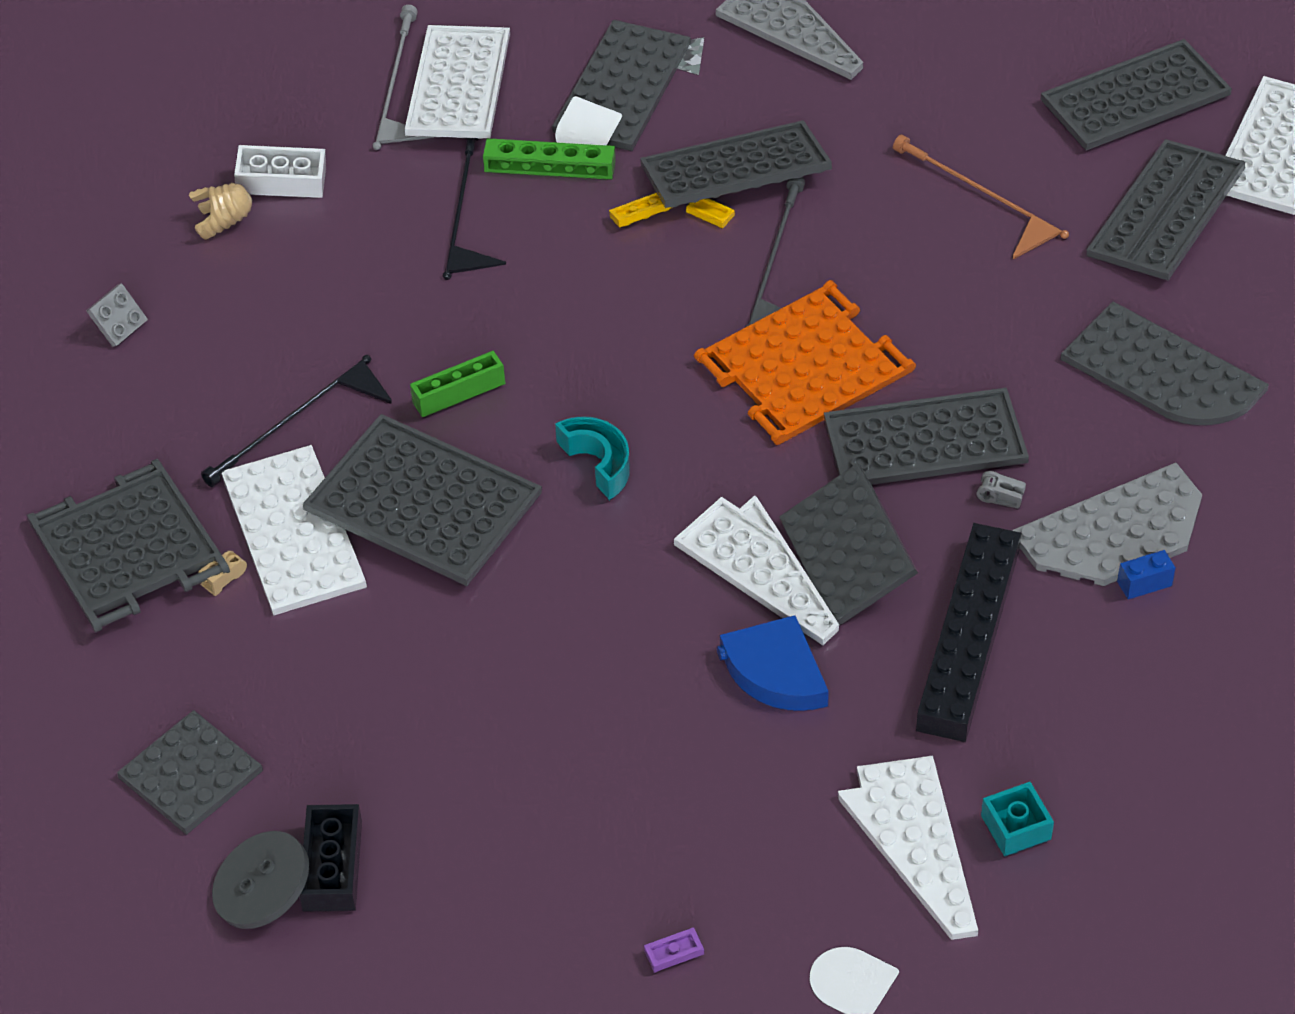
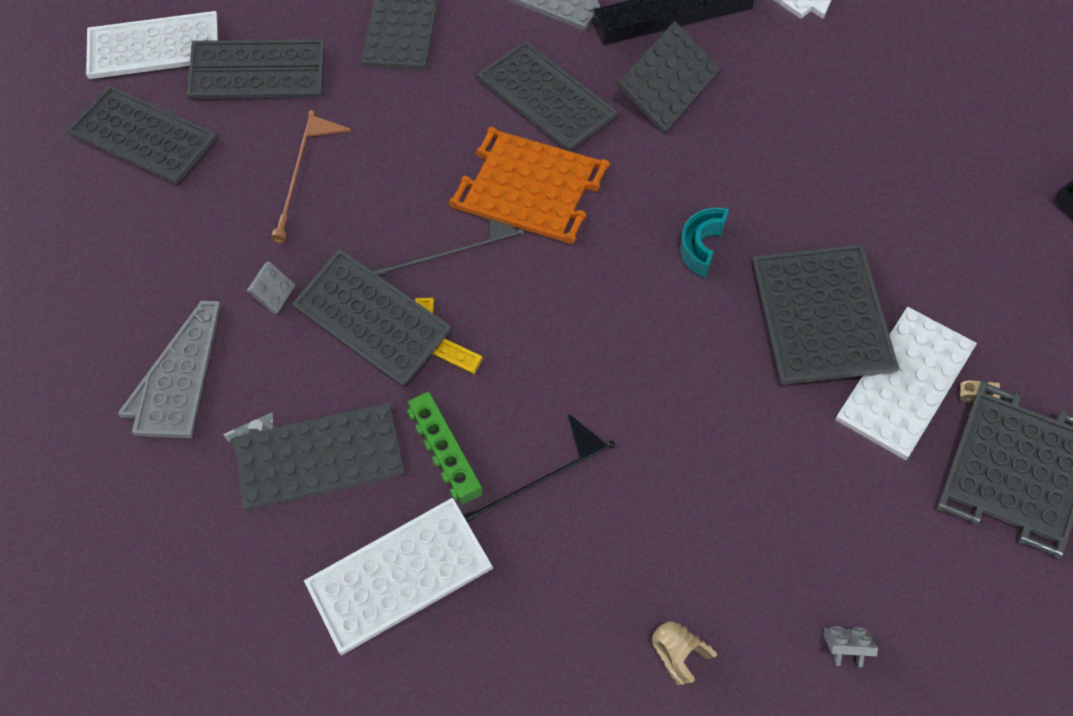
camera: 125 degrees left, 10 degrees up
black piece [201,355,392,487] -> none
white brick [234,145,326,198] -> none
light grey piece [373,5,434,150] -> none
bright green brick [410,351,505,418] -> none
white sticker [555,96,622,145] -> none
medium lavender plate [644,927,704,972] -> none
white wing [674,496,839,645] -> none
blue brick [717,615,829,711] -> none
light grey piece [976,471,1026,509] -> none
none -> light grey plate [247,261,296,314]

